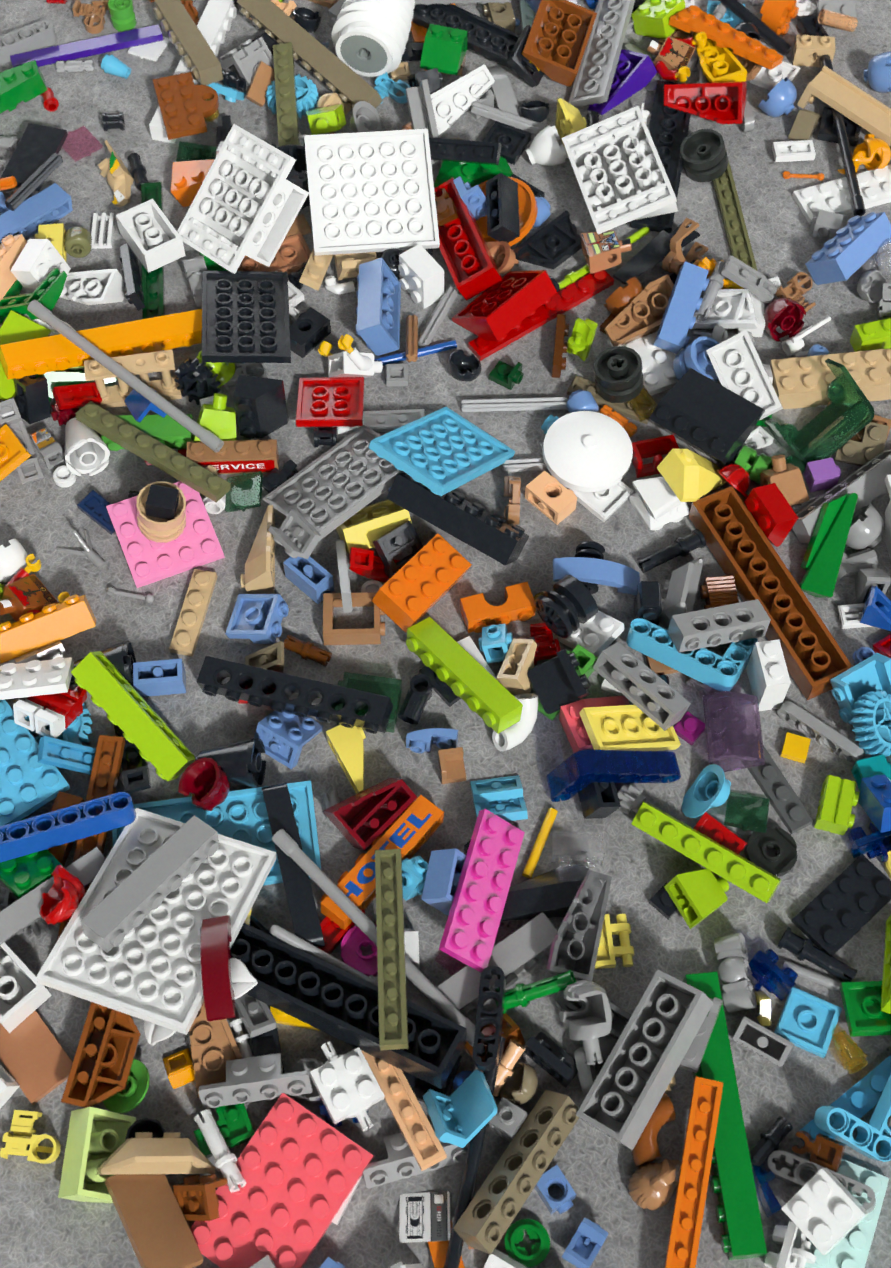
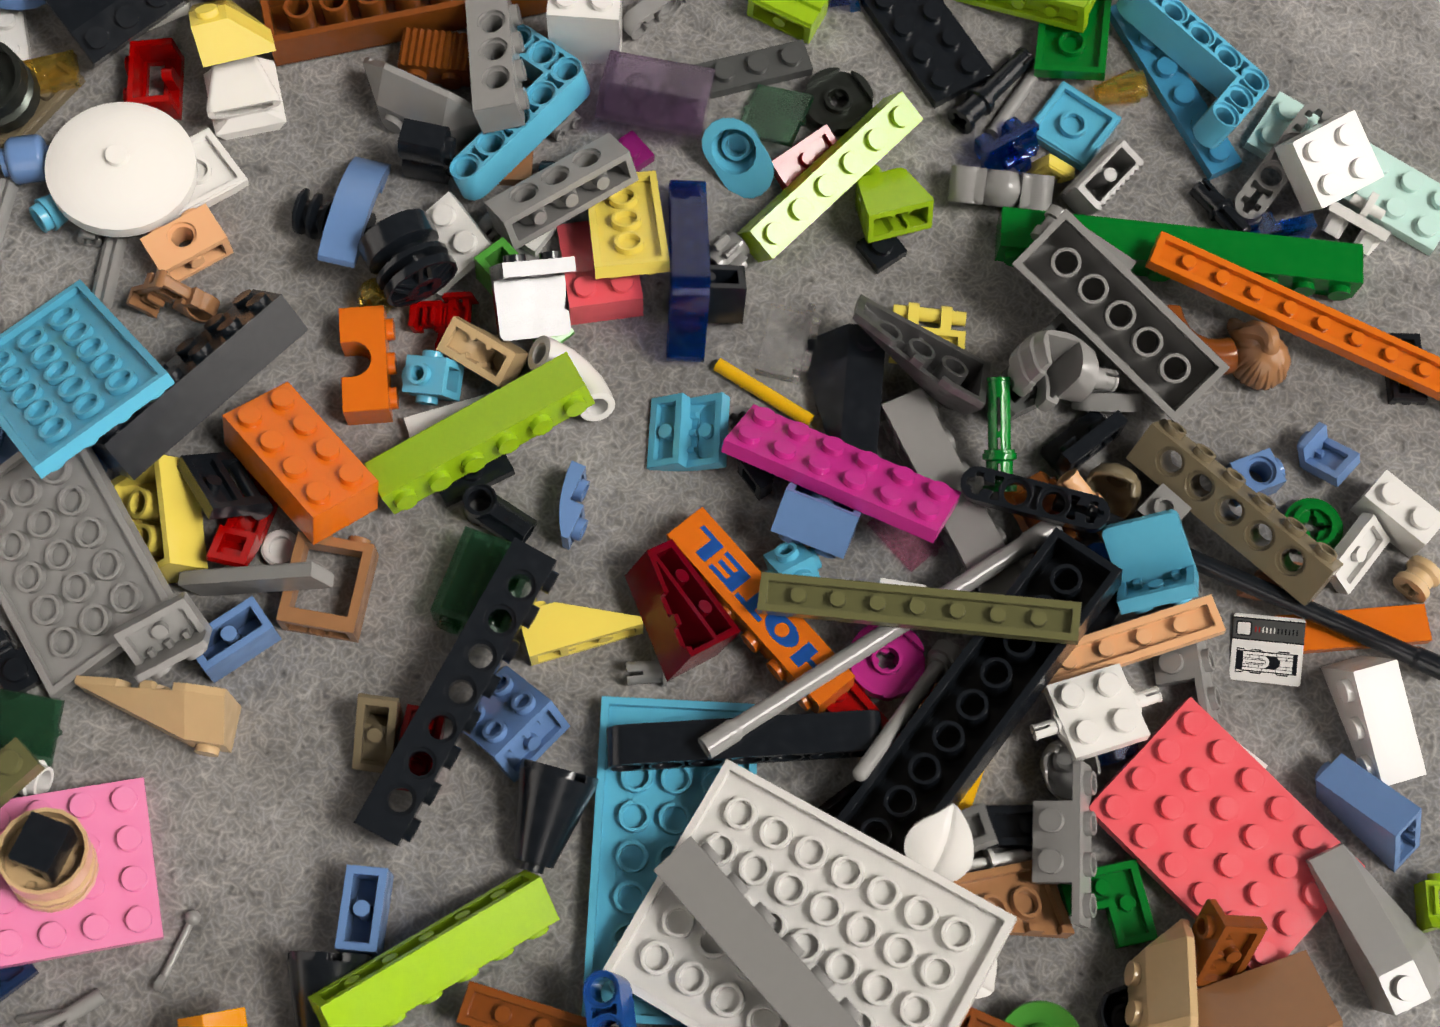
camera: 85 degrees left, 10 degrees up
black slope [114,725,151,794] -> none
light orange slope [163,1048,195,1089] -> none
tan plate [169,569,218,657] -> none
dark red helmet [178,757,229,811] -> none
white pin [194,1109,247,1192] -> none
dark red slope [200,915,235,1022] -> none
medium blue plate [225,594,289,644] -> none
reddish brown pin [284,634,332,667] -> none
medium nougat panel [438,747,466,784] -> none
orange axle [599,405,638,437] -> none
black pin [637,529,706,573] -> none
yellow tile [780,732,811,763] -> none
reddish brown plate [792,1130,846,1173] -> none

